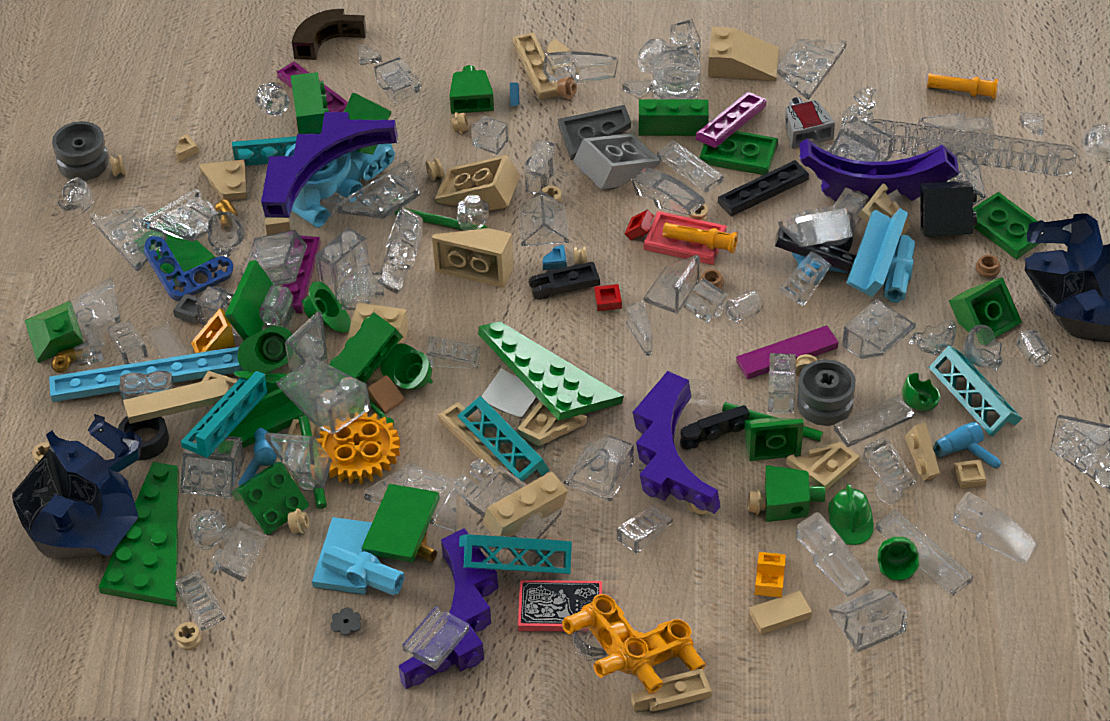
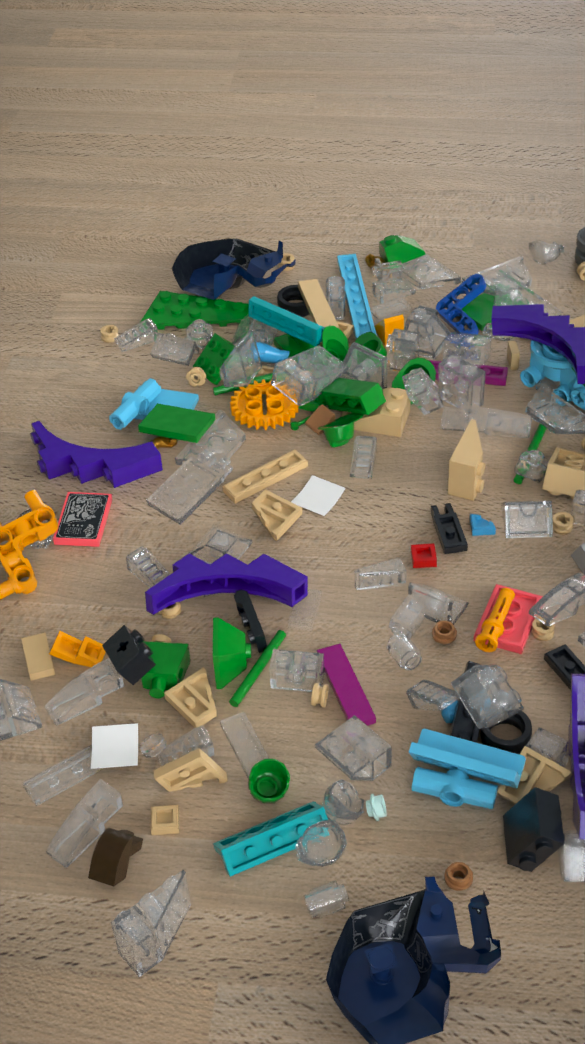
camera: 95 degrees right, 5 degrees down
green tile [225,260,280,340] -> none
dark grey plant [331,607,361,636] -> none
clear plate [402,606,469,670] -> none
teal fence [457,396,550,483] -> none
teal fence [459,534,572,574] -> none
wing [478,321,624,420] -> none
tan arch [483,471,568,537] -> none
tan bush [573,246,587,265] -> none
red plate [624,209,654,240] -> none
dark grey wheel [797,359,856,426] -> none
green piece [828,484,874,545] -> none
green hair [877,537,919,581] -> none
dark azure piece [933,422,1001,468] -> none
green slope [948,277,1022,344] -> none
green tile [973,192,1040,260] -> none
none -> dark brown brick [88,827,143,887]
none -> white sticker [91,723,138,769]
none -> black brick [102,625,156,686]
none -> light aqua plate [366,794,387,821]

